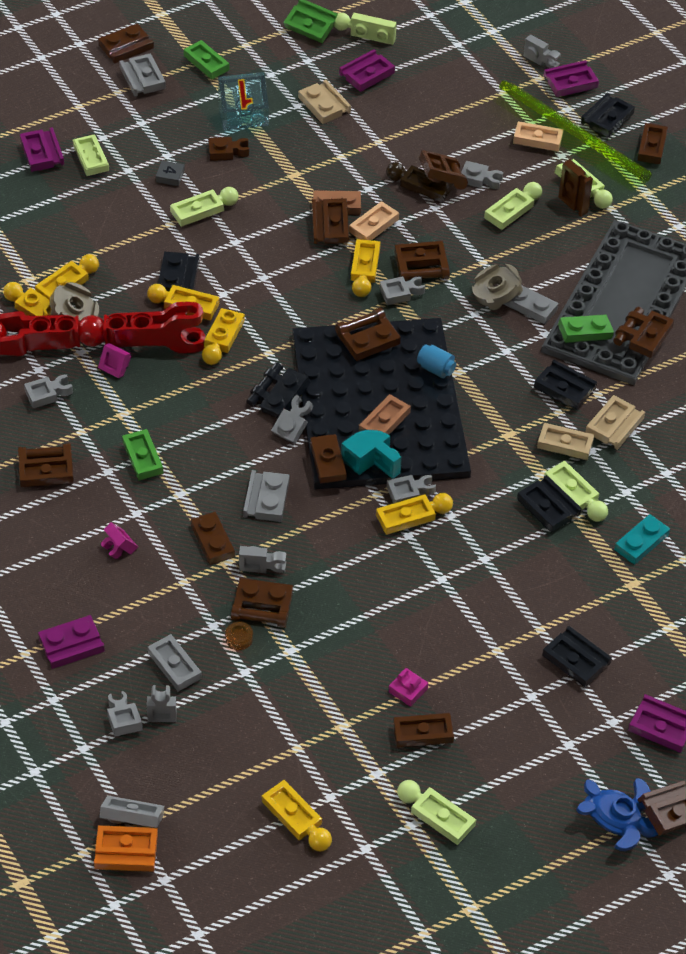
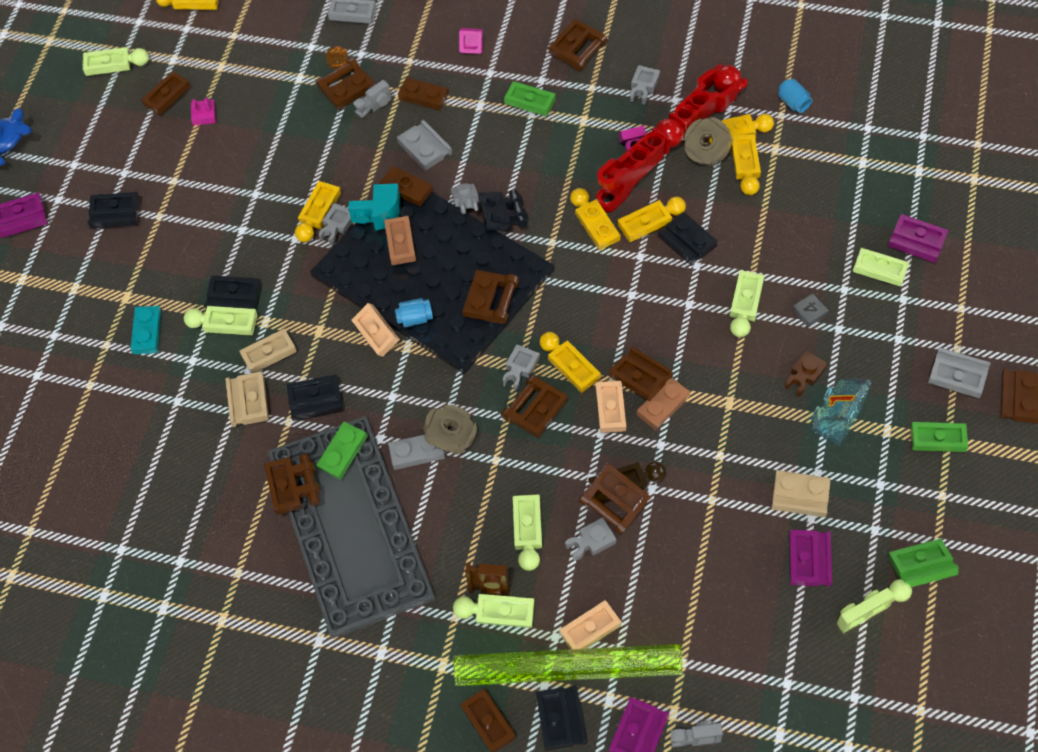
camera: 140 degrees right, 10 degrees up
none -> light nougat plate [352,303,400,357]

